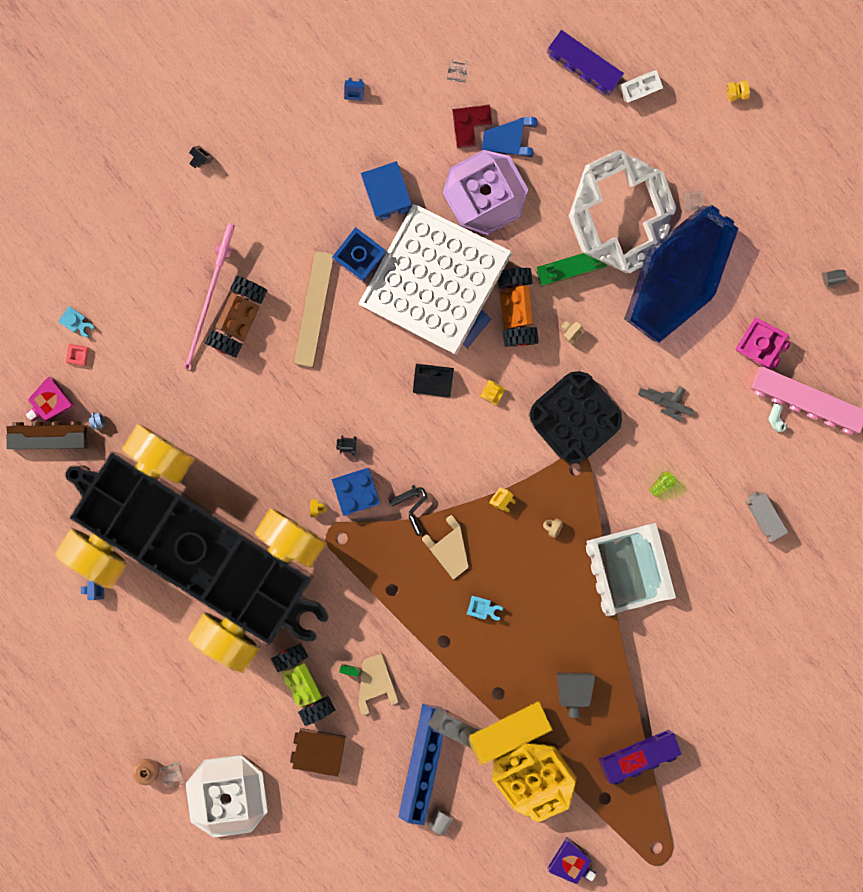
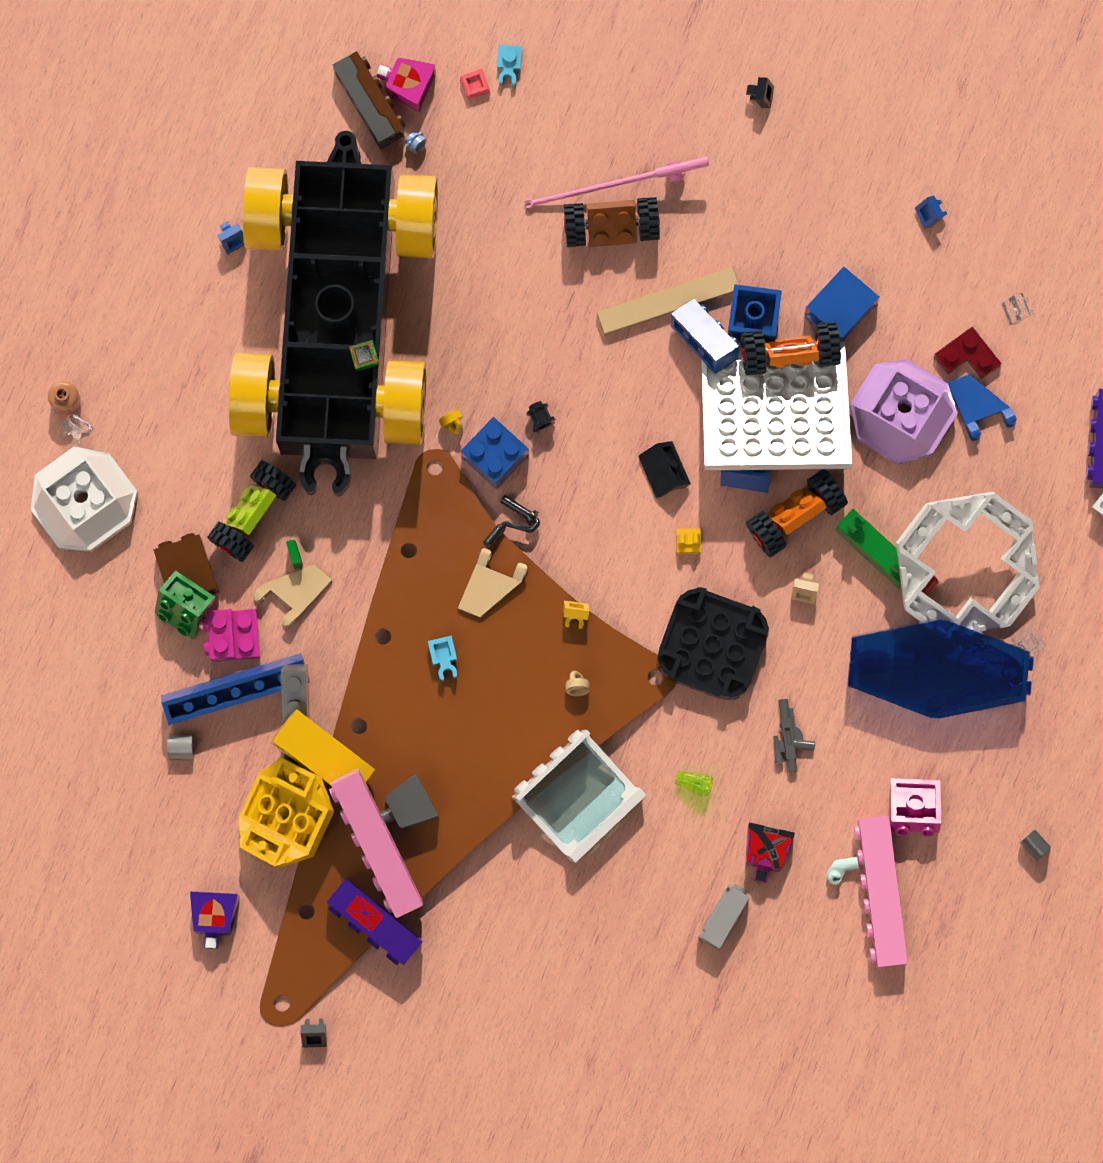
camera: 65 degrees right, 10 degrees down
none -> green bracket [154,570,215,639]
none -> dark pink plate [202,609,260,662]
none -> black tile [300,1018,327,1048]
none -> bright pink brick [329,768,423,918]
none -> tile [349,340,380,371]
none -> brick [671,299,739,374]
none -> plate [741,322,841,376]
none -> torso [746,822,795,884]

